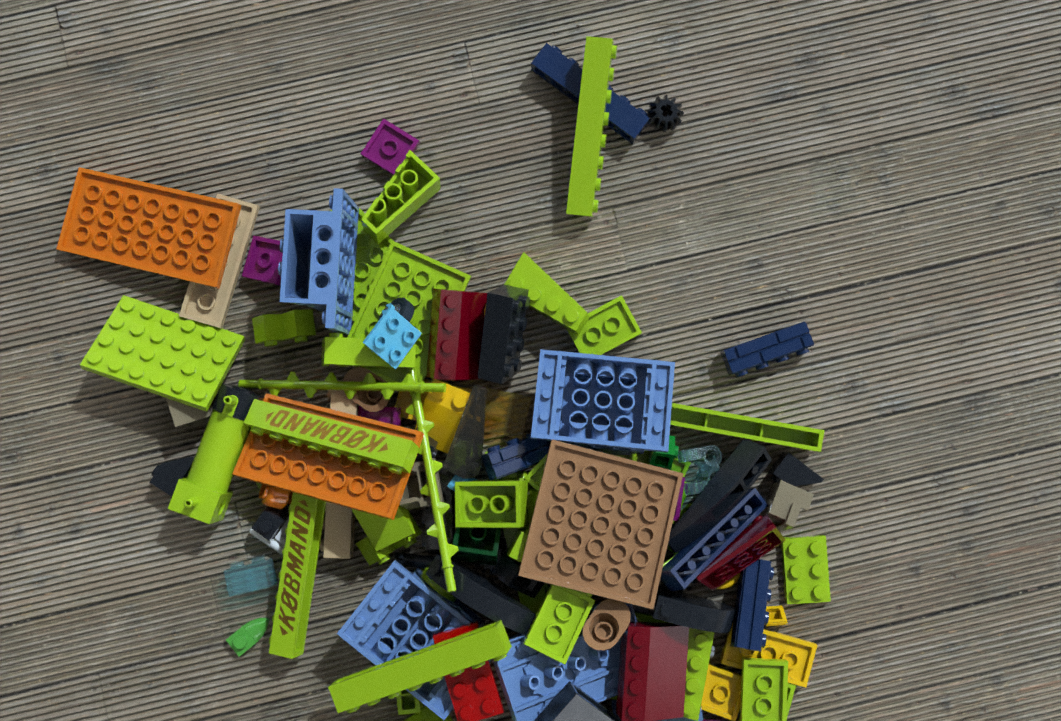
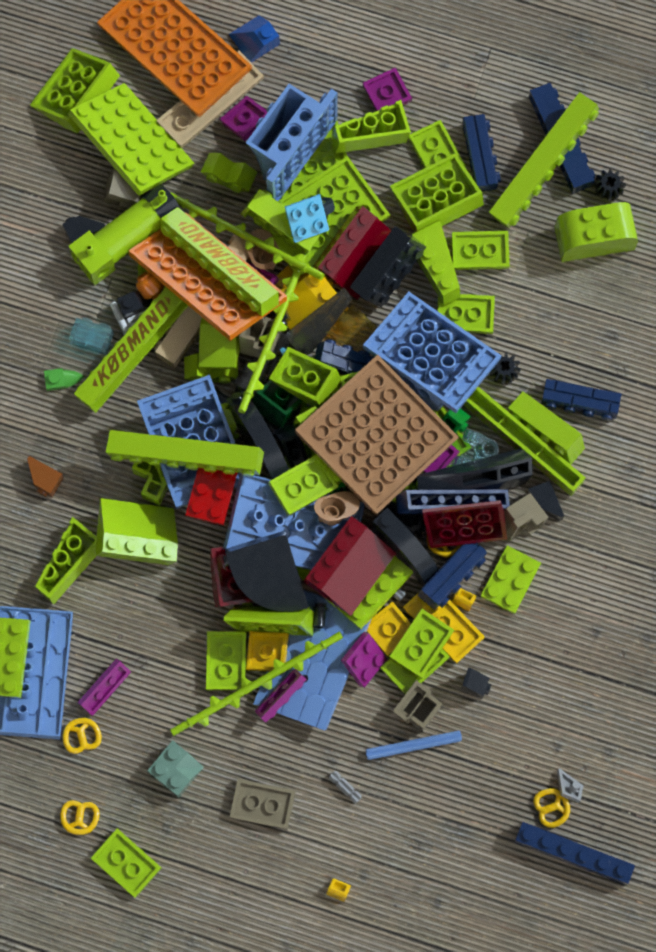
camera: 30 degrees right, 10 degrees down
none -> lime slope [30,48,120,134]
none -> blue slope [229,15,280,63]
none -> lime slope [390,153,484,233]
none -> lime tile [408,120,466,168]
none -> lime plate [452,231,510,270]
none -> black slope [460,667,492,699]
none -> dark blue brick [462,114,501,192]
none -> black gear [489,352,521,385]
none -> lime wedge [508,391,585,464]
none -> lime brick [554,202,638,262]

